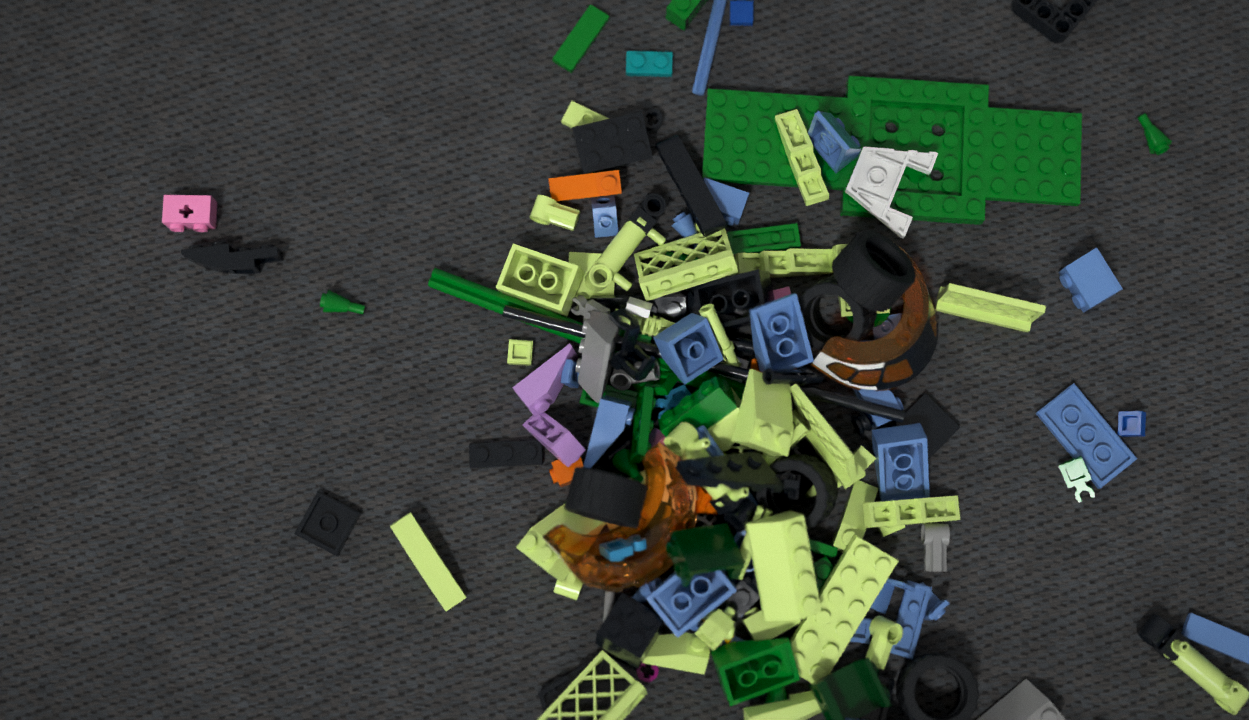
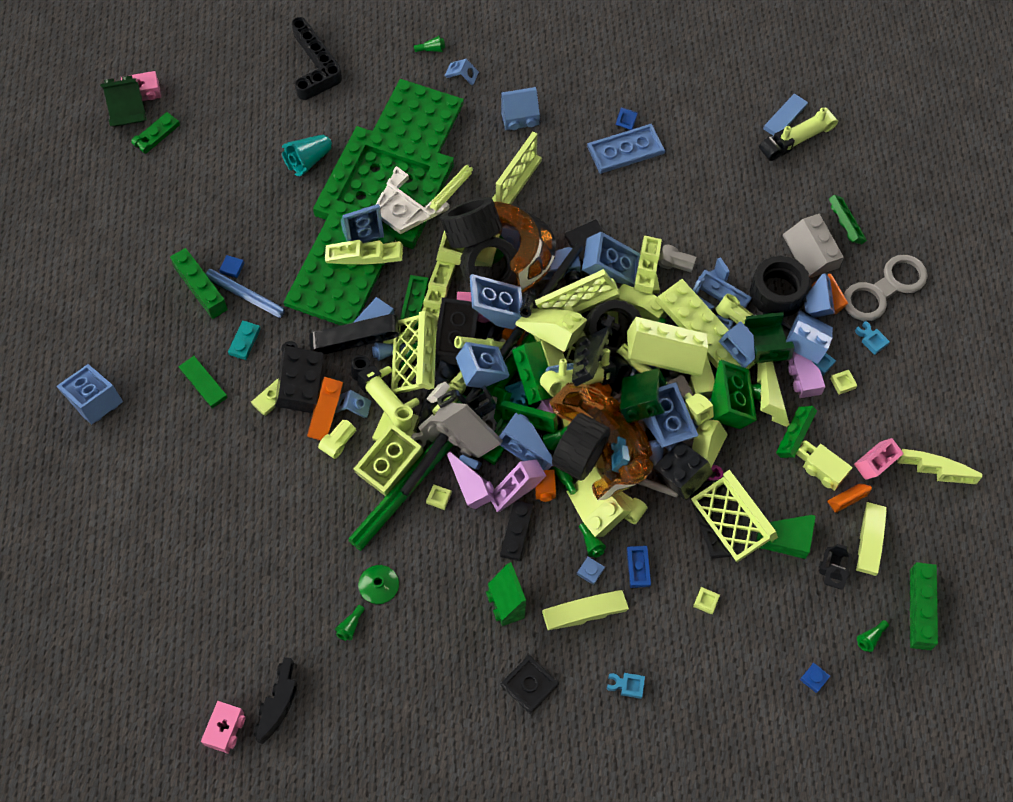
camera: 75 degrees left, 15 degrees down
plate [1058,456,1095,502] -> none
none -> teal cone [282,135,332,176]
none -> green dish [358,565,399,604]
none -> yellowish green axle [430,165,473,211]
none -> medium blue bracket [445,59,479,85]
none -> green slope [485,562,526,626]
none -> medium blue plate [577,557,605,585]
none -> green cone [579,523,606,558]
none -> dark azure plate [607,673,645,699]
none -> blue plate [626,546,651,588]
none -> yellowish green tile [693,587,720,614]
none -> medium blue slope [719,321,755,368]

